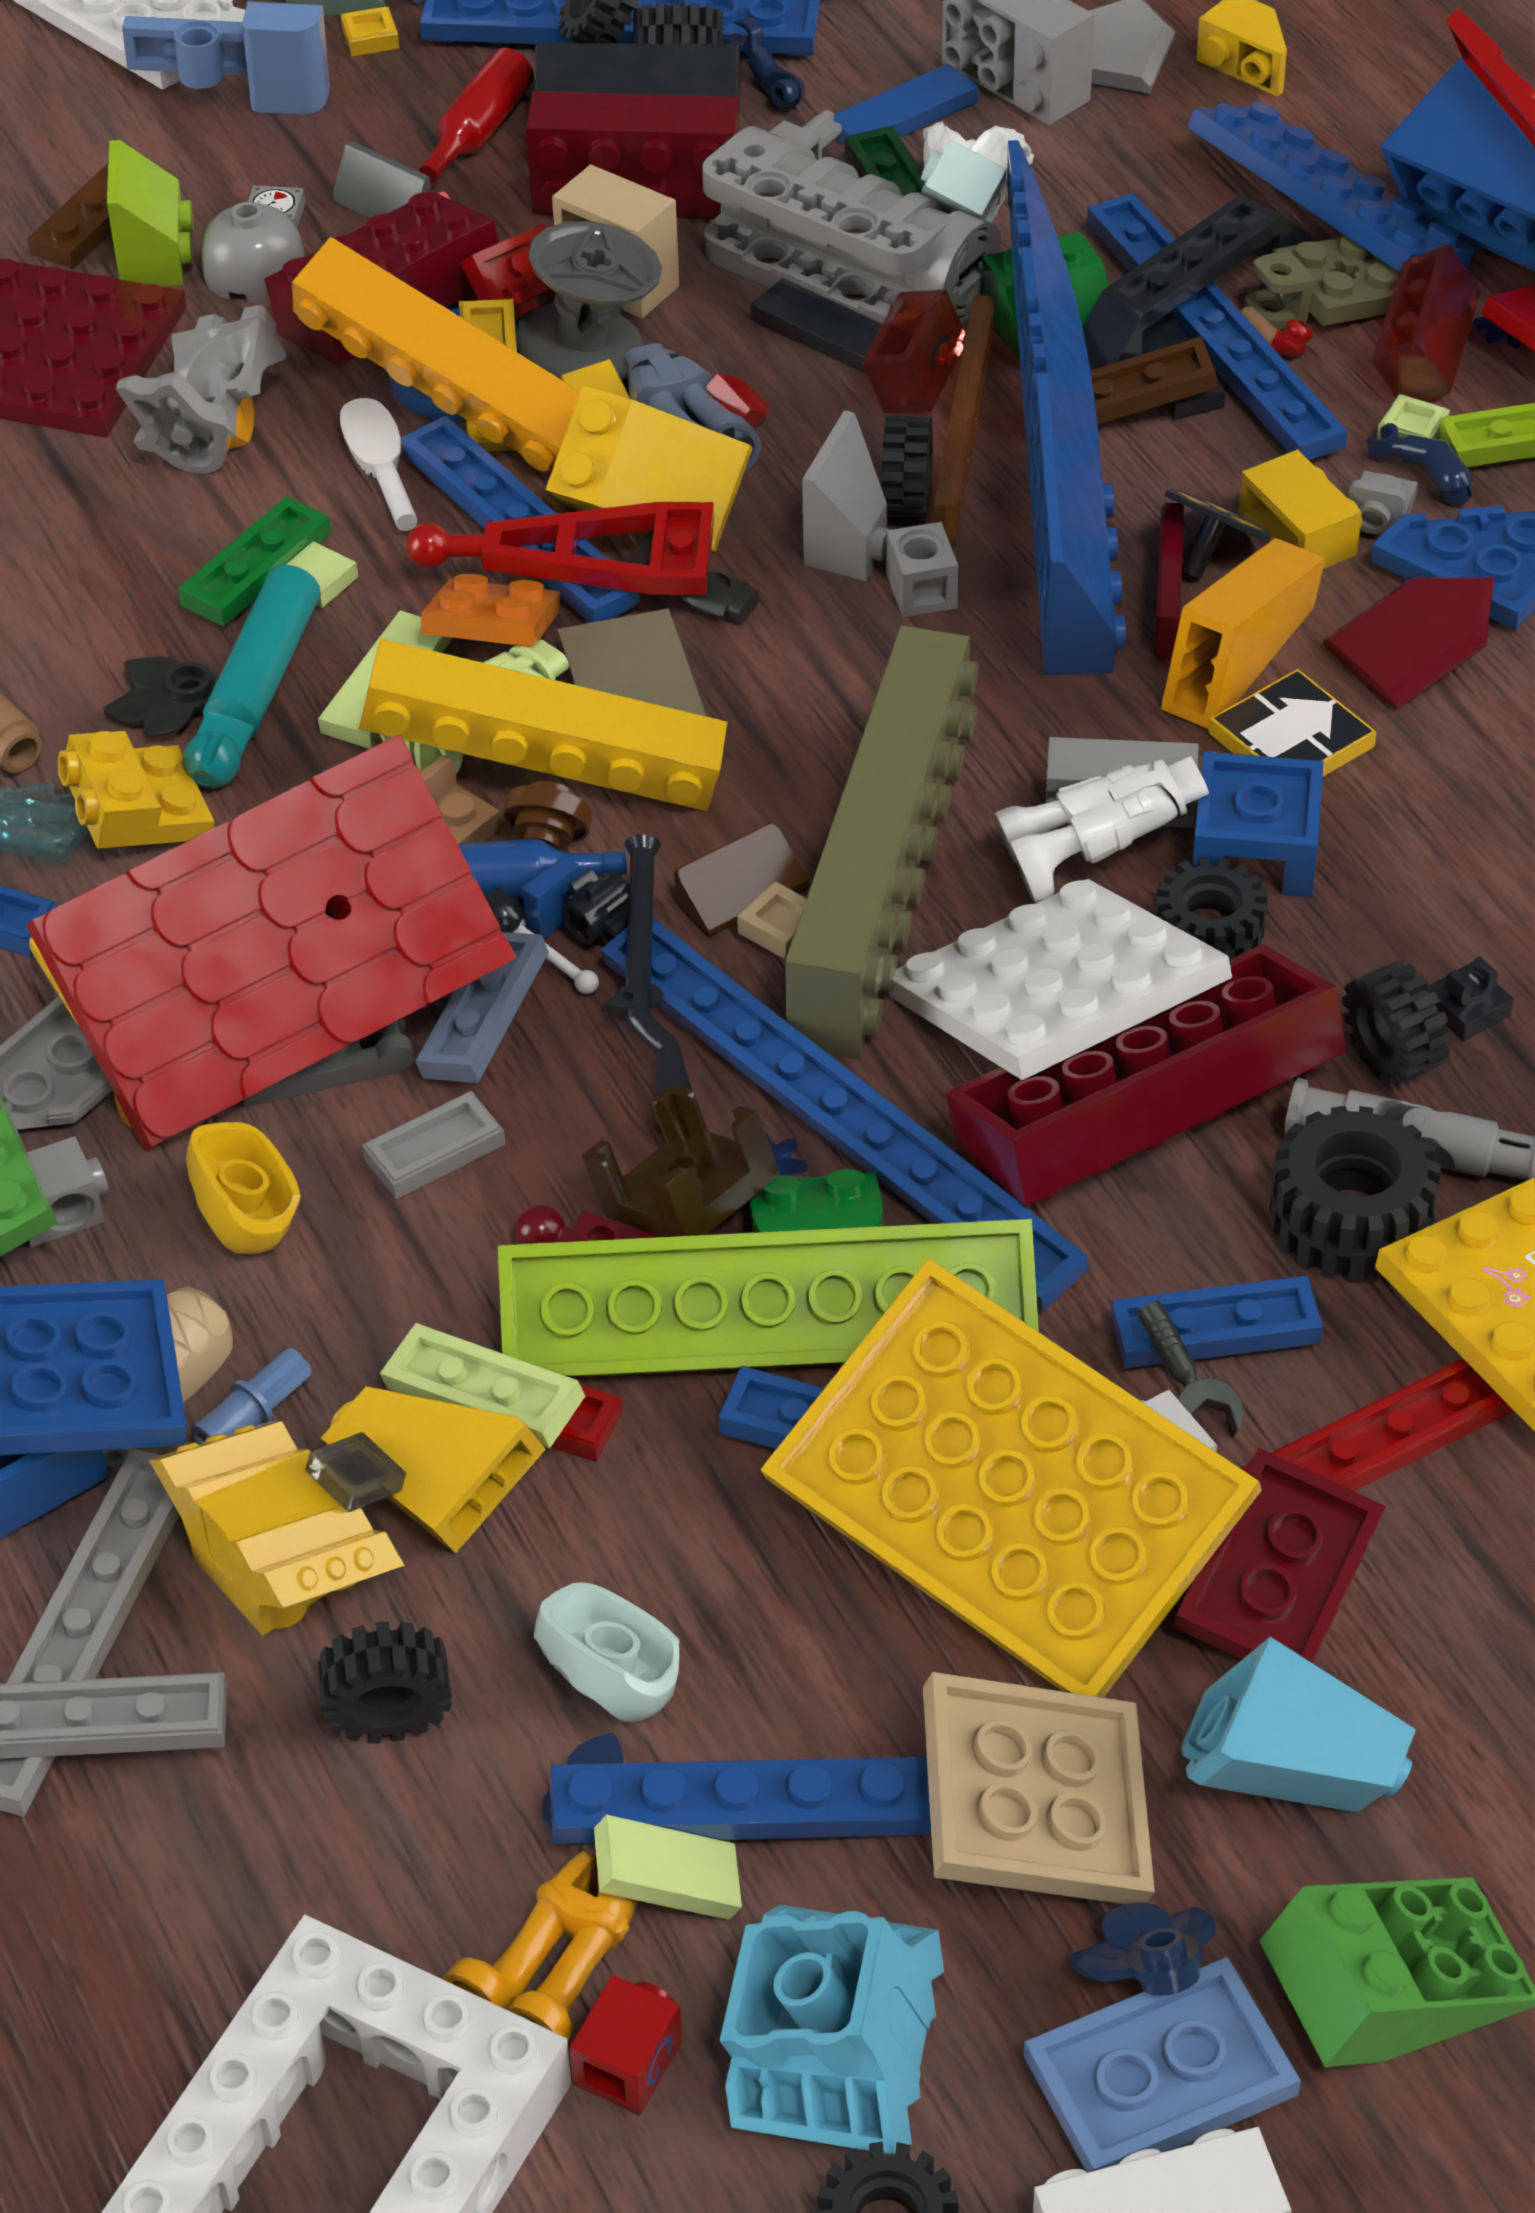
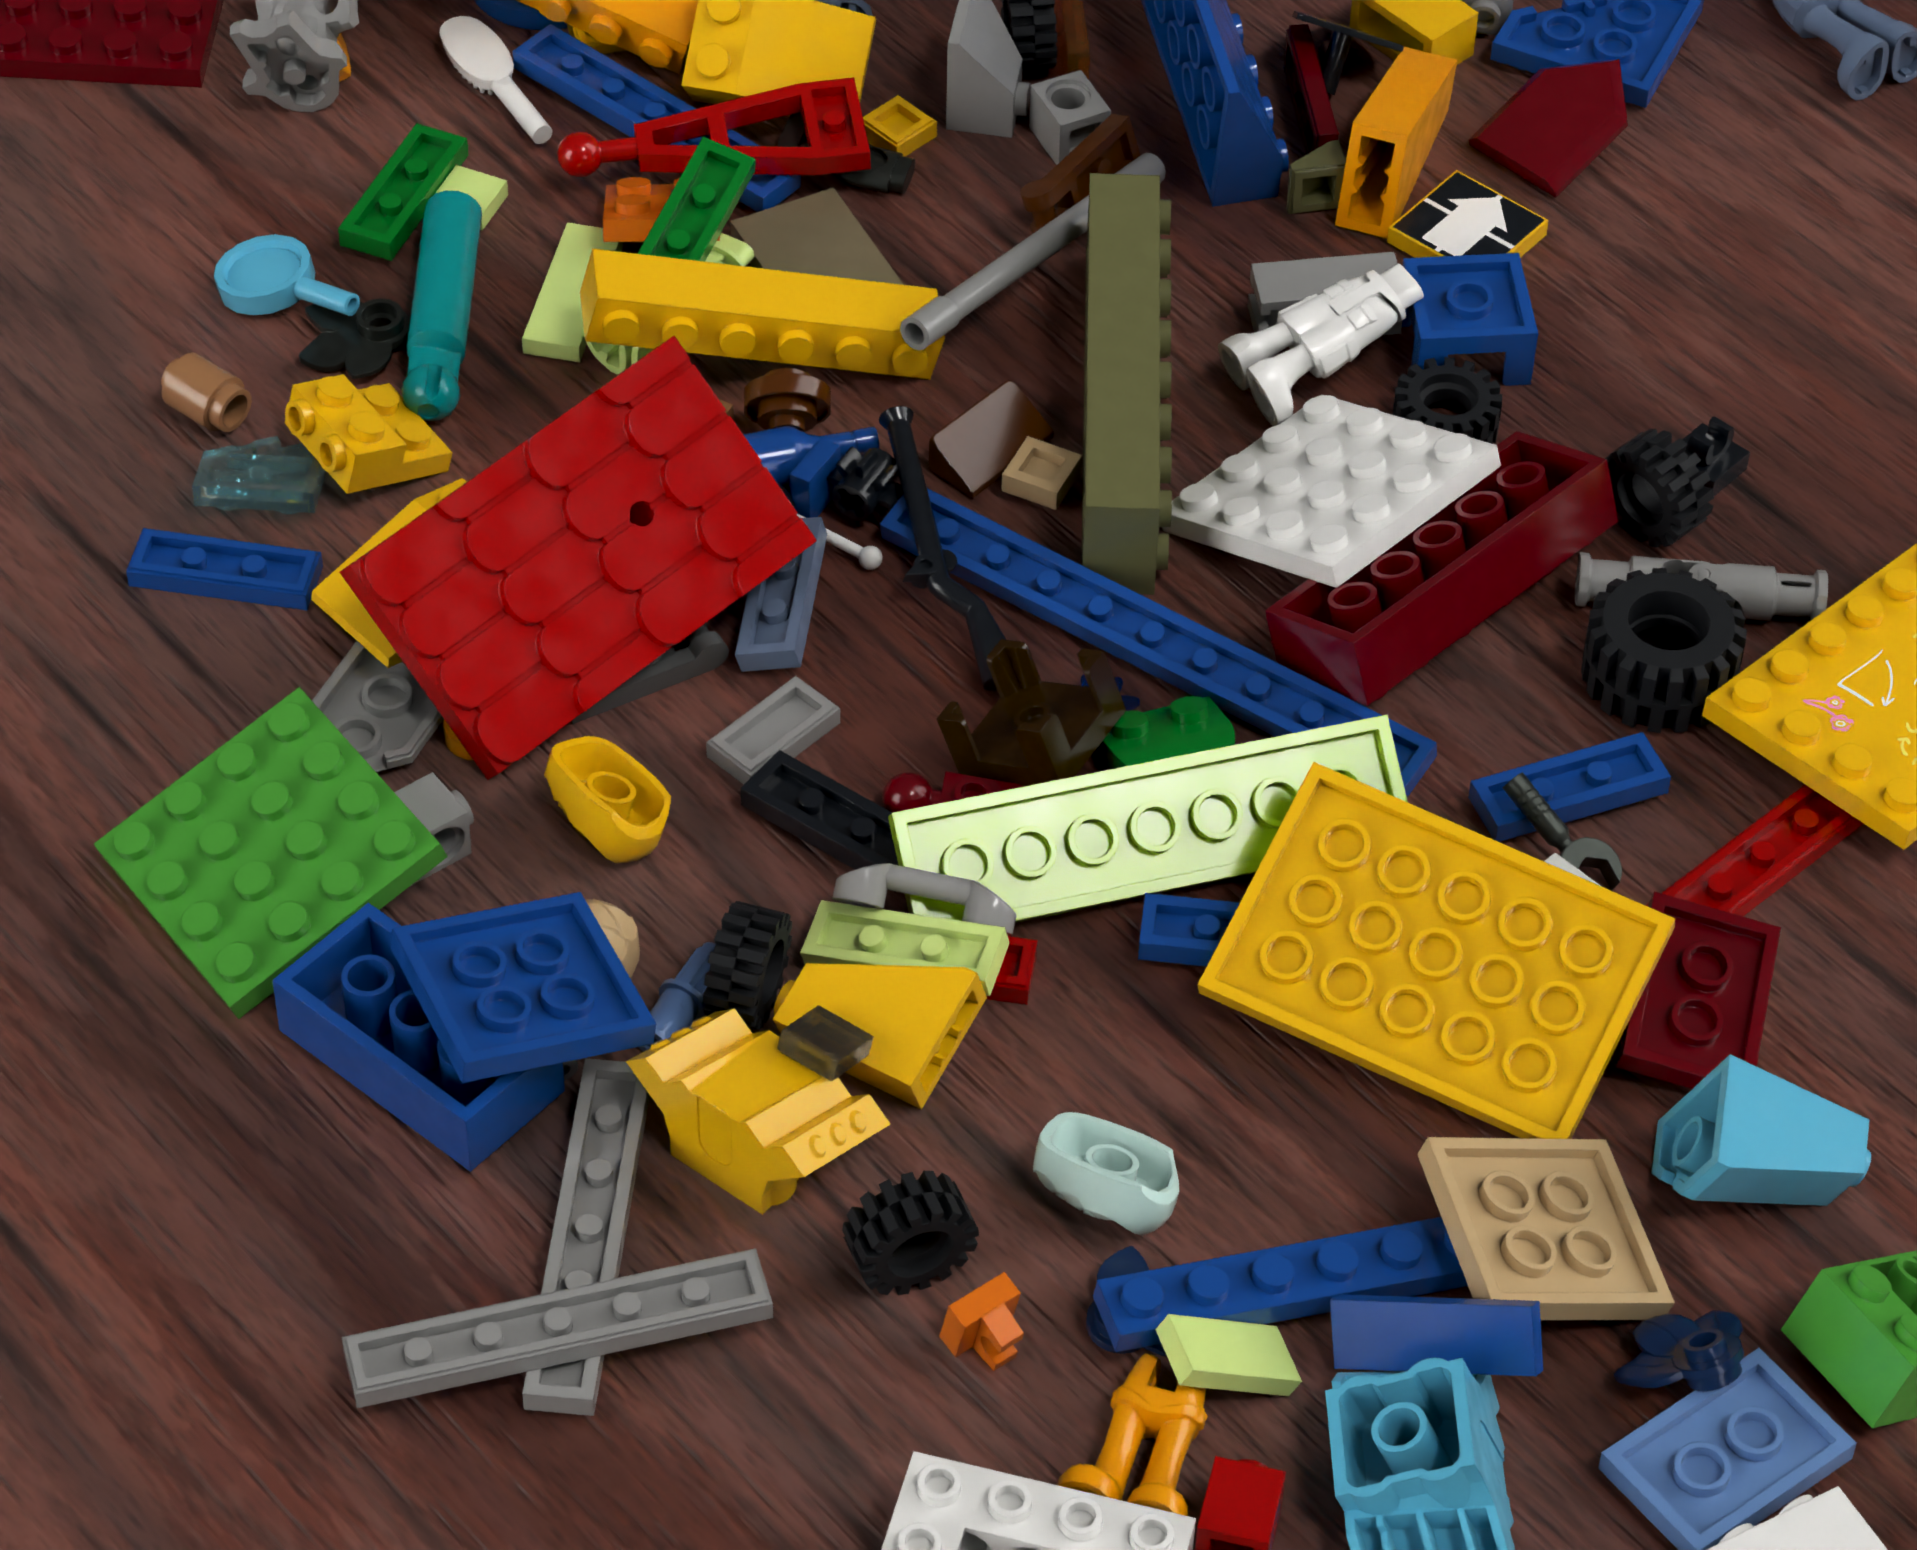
camera: 15 degrees left, 0 degrees up
none -> medium azure piece [214,234,360,316]
none -> green plate [638,137,756,262]
none -> black tyre [703,901,792,1029]
none -> black plate [741,750,898,892]
none -> light grey bar [832,863,1016,936]
none -> yellow tile [863,95,937,157]
none -> light grey piece [900,153,1166,350]
none -> orange tile [939,1272,1024,1371]
none -> reddish brown plate [1020,114,1140,234]
none -> olive slope [1286,140,1346,214]
none -> blue tile [1330,1294,1543,1377]

